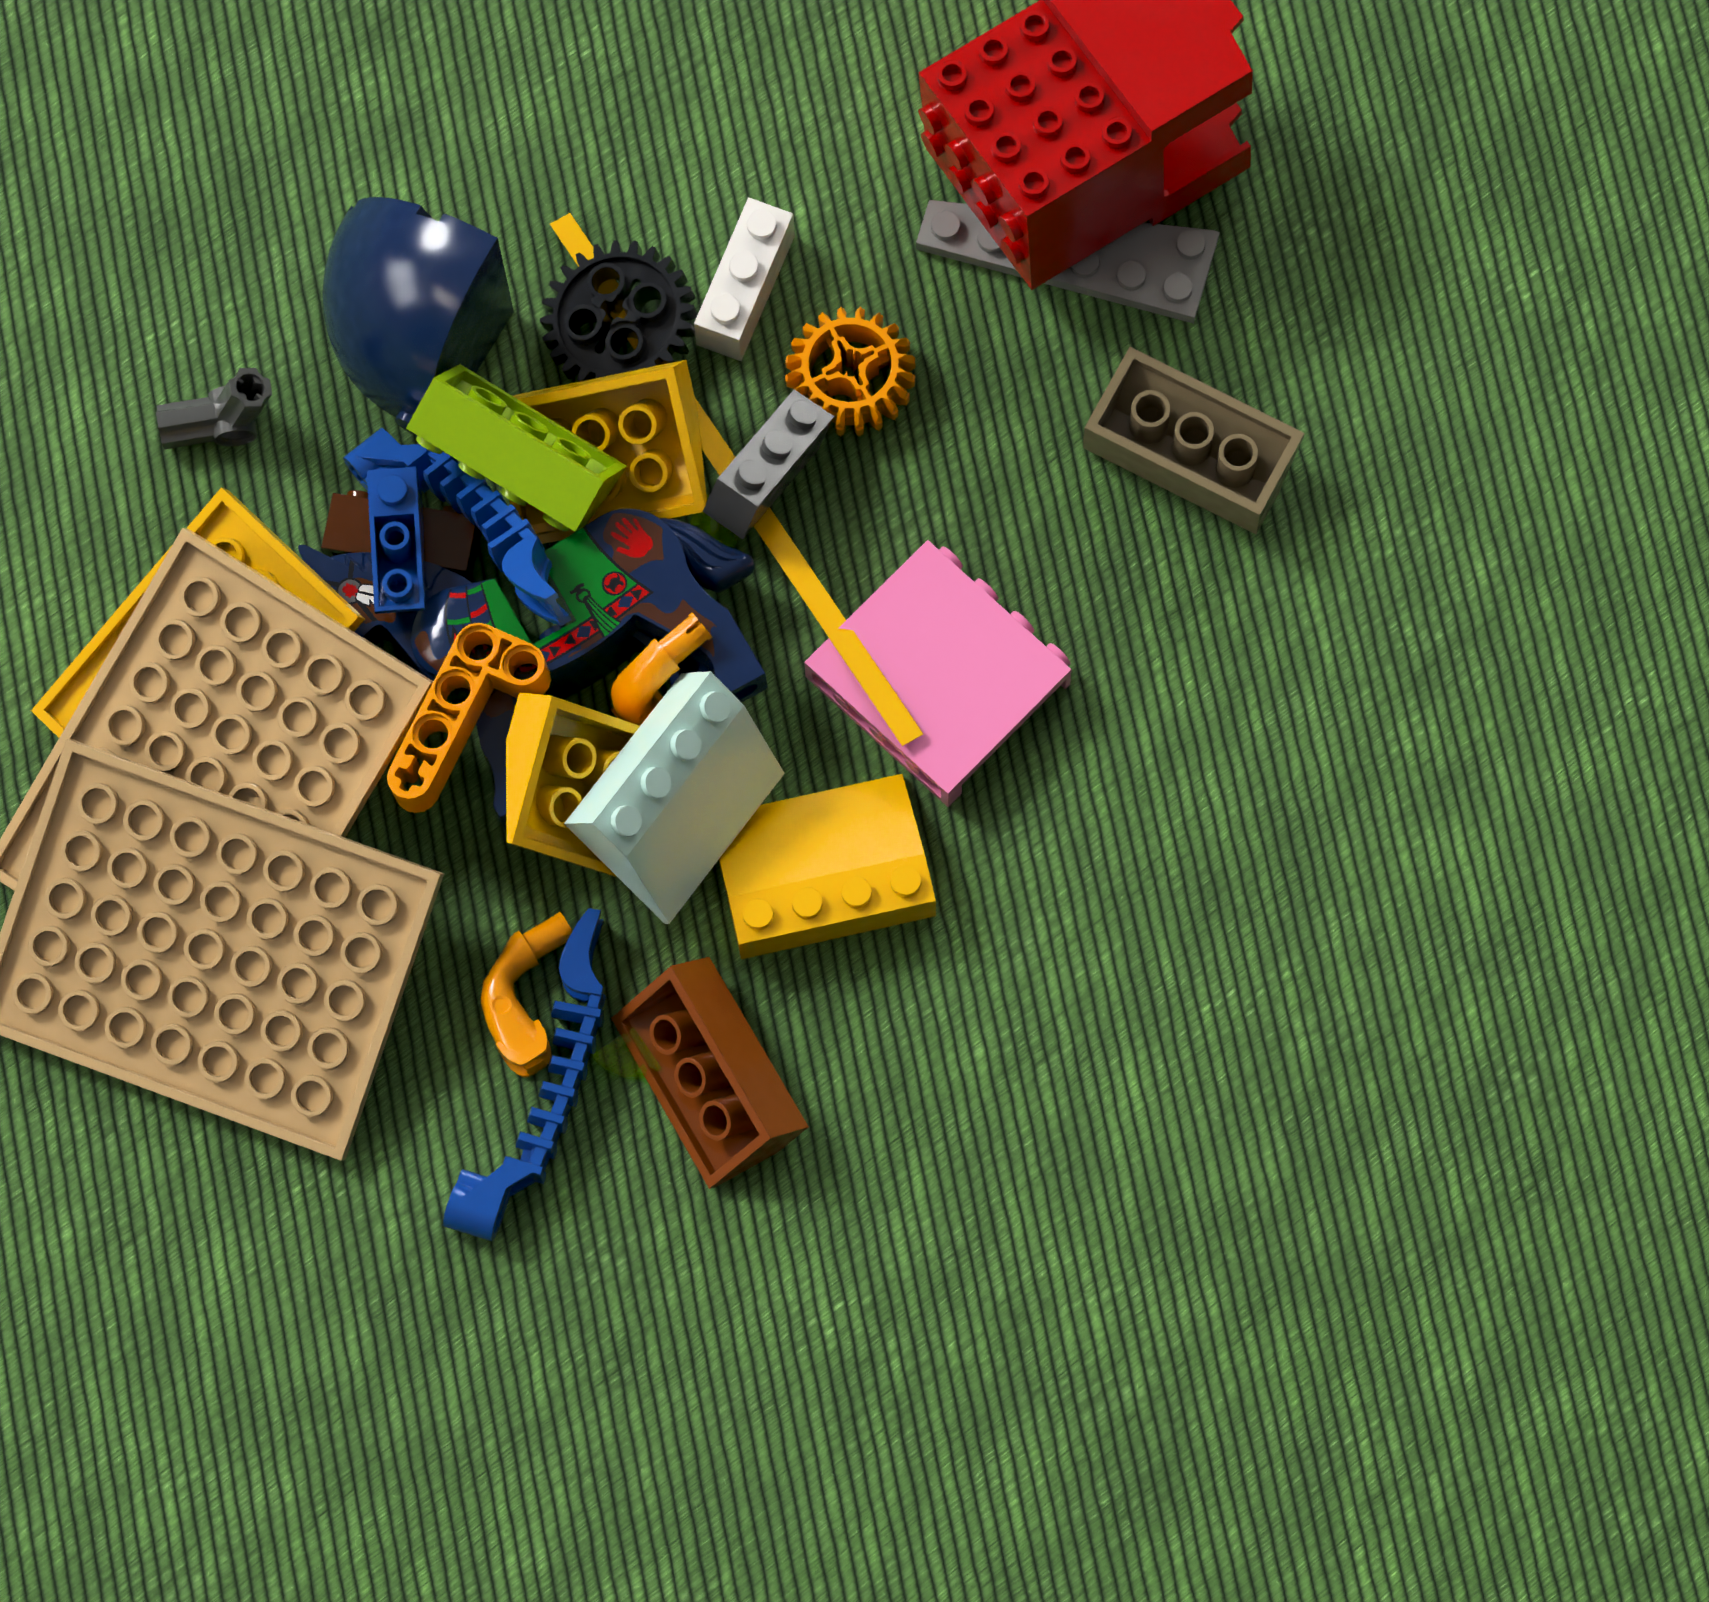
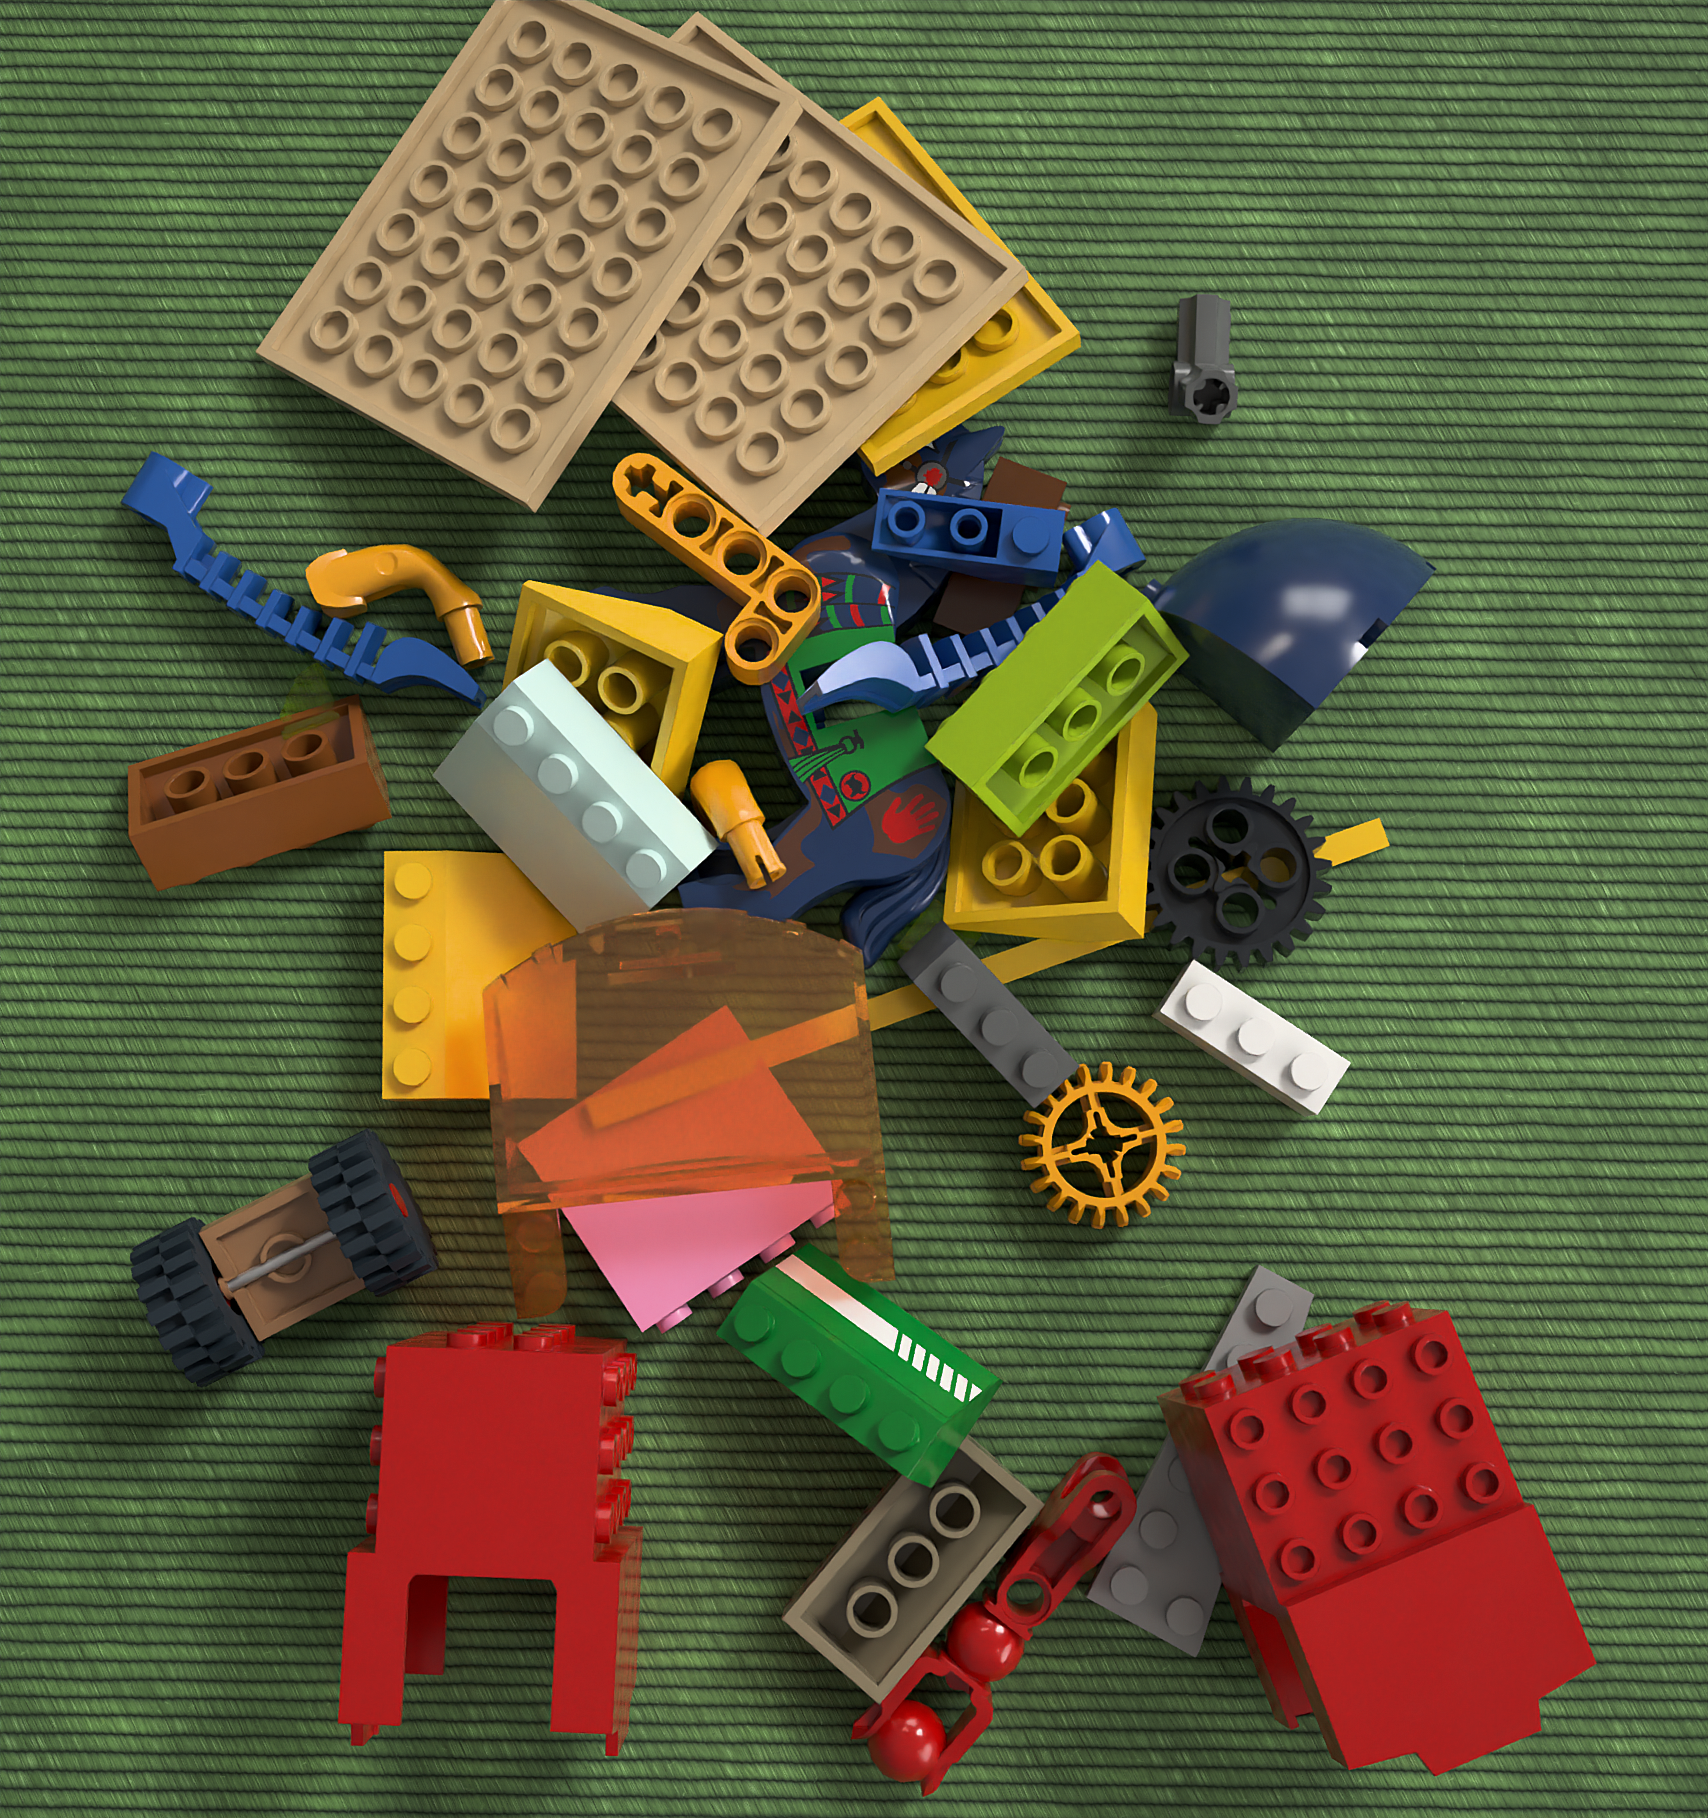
camera: 100 degrees right, 10 degrees up
none -> black plate [130,1128,439,1388]
none -> red piece [338,1321,643,1756]
none -> clear orange windscreen [482,907,896,1319]
none -> green slope [716,1243,1003,1488]
none -> red piece [851,1452,1137,1797]

